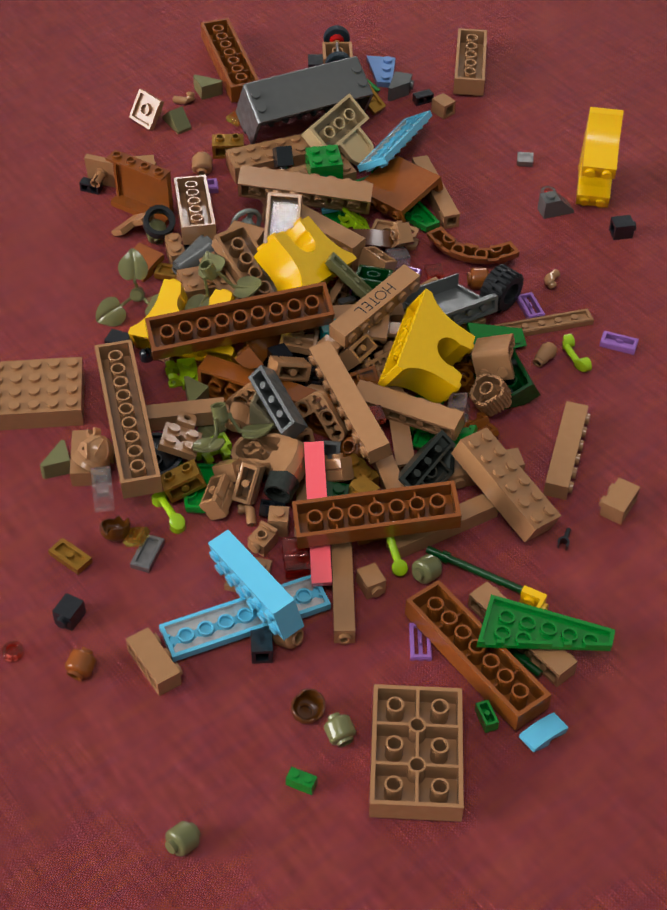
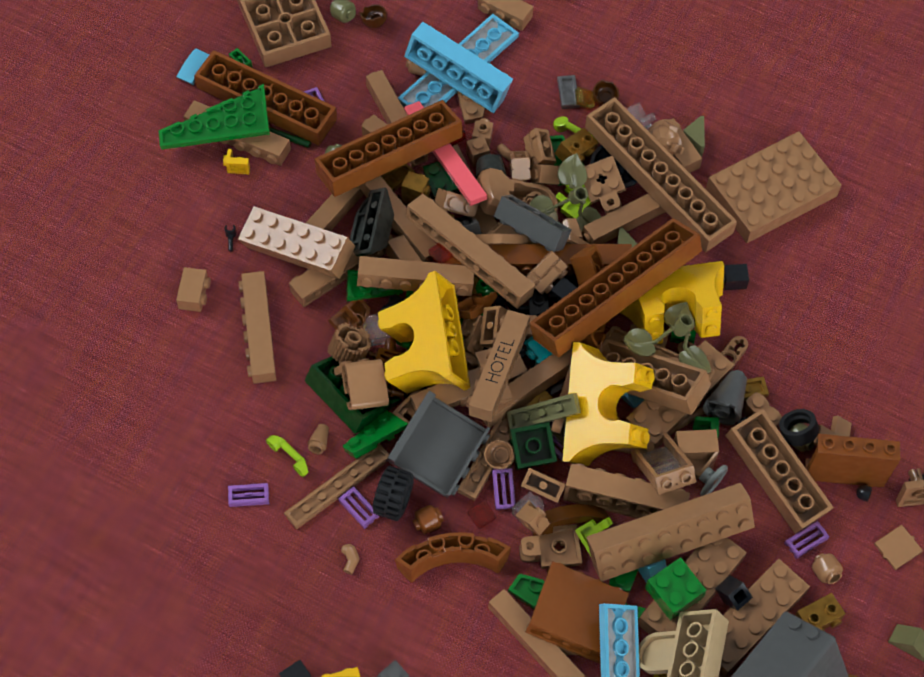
camera: 155 degrees right, 15 degrees up
pearl gold plate [48,538,93,575] -> none
black brick [52,593,86,631] -> none
olive plant [96,248,159,327] -> none
dark orange slope [134,242,165,282] -> none
dark green bar [425,546,523,594] -> none

